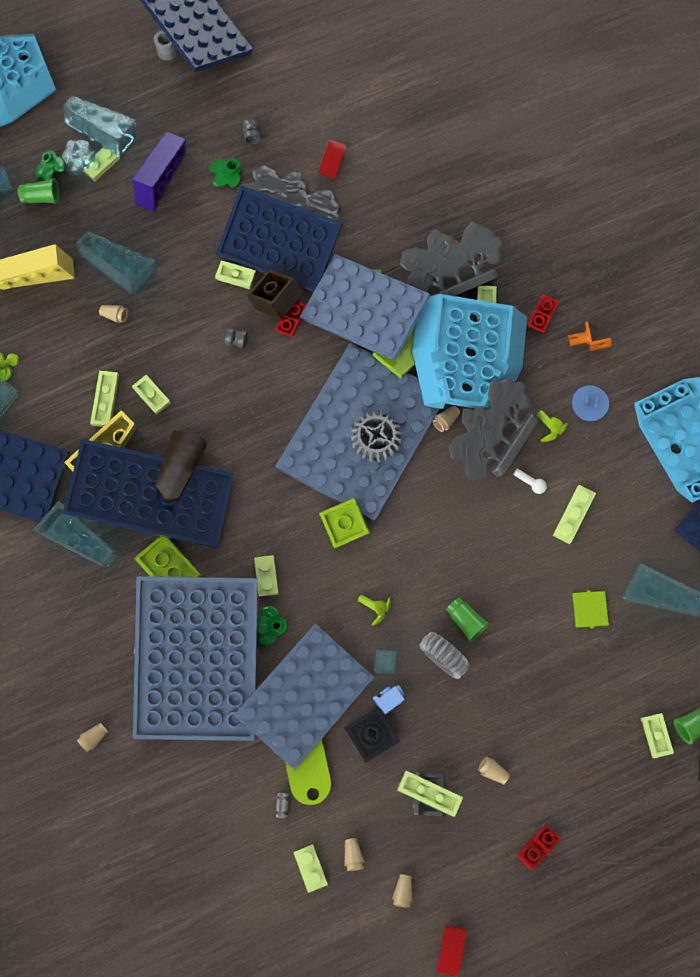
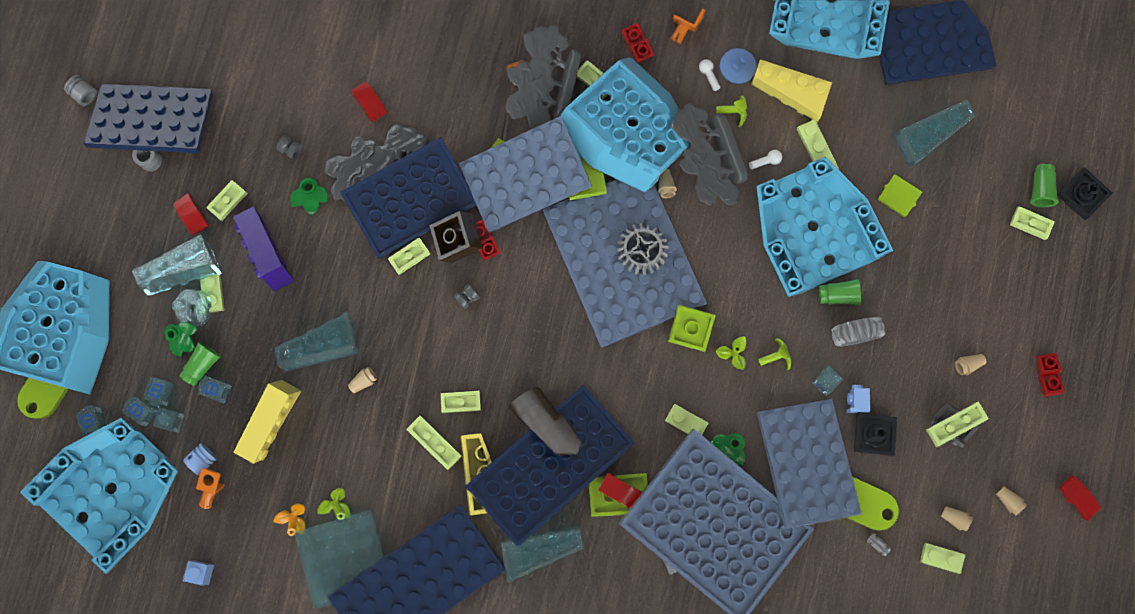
camera: 50 degrees left, 5 degrees up
none -> red slope [173,193,209,236]
none -> clear light blue brick [198,376,232,403]
none -> yellowish green plate [206,180,247,221]
none -> red slope [598,473,643,508]
none -> white bar [699,59,720,91]
none -> lime plant [716,336,747,370]
none -> light yellow wedge [752,60,832,123]
none -> medium azure wedge [756,157,893,297]

